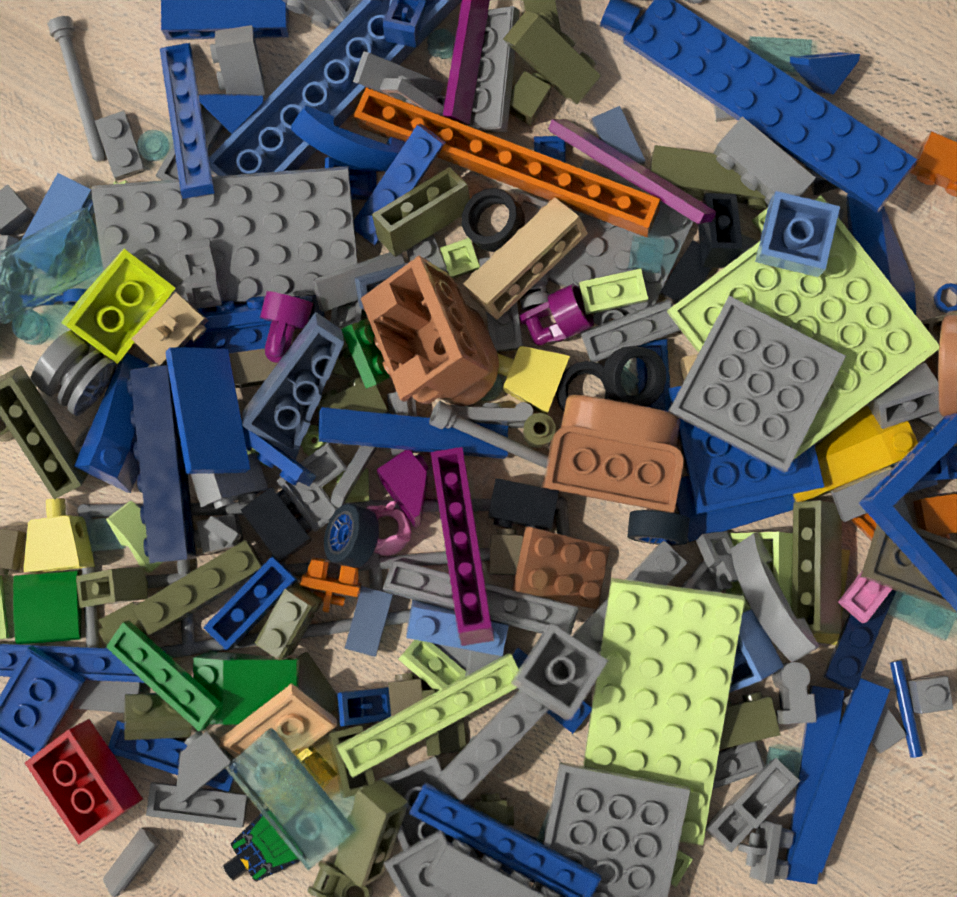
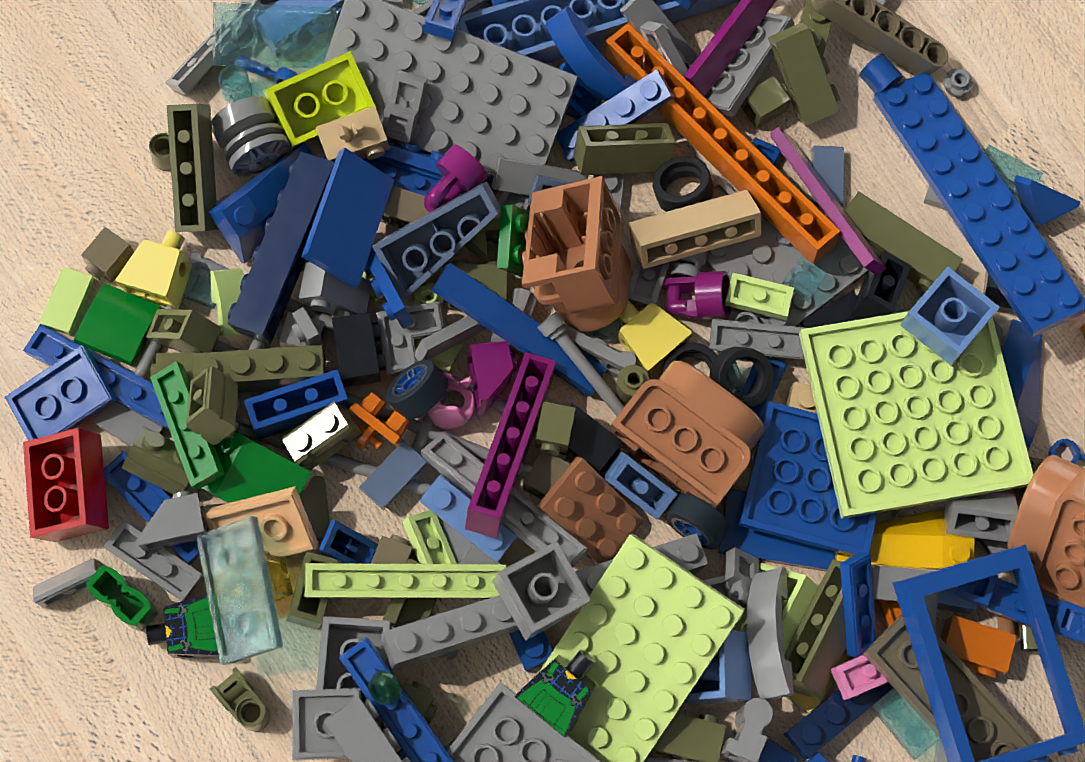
camera: 20 degrees right, 10 degrees down
olive brick [334,779,409,888] -> none
clear light blue plate [427,29,456,59] -> none
yellowish green plate [440,238,480,278] -> none
light grey plate [668,296,846,473] -> none
light grey brick [714,116,816,205] -> none
none -> green brick [86,565,158,632]
none -> olive brick [186,366,240,445]
none -> clear green plate [368,671,401,705]
none -> torso [514,649,596,738]
none -> olive brick [535,401,576,455]
none -> medium blue brick [600,450,677,520]
none -> blue tile [840,552,877,658]

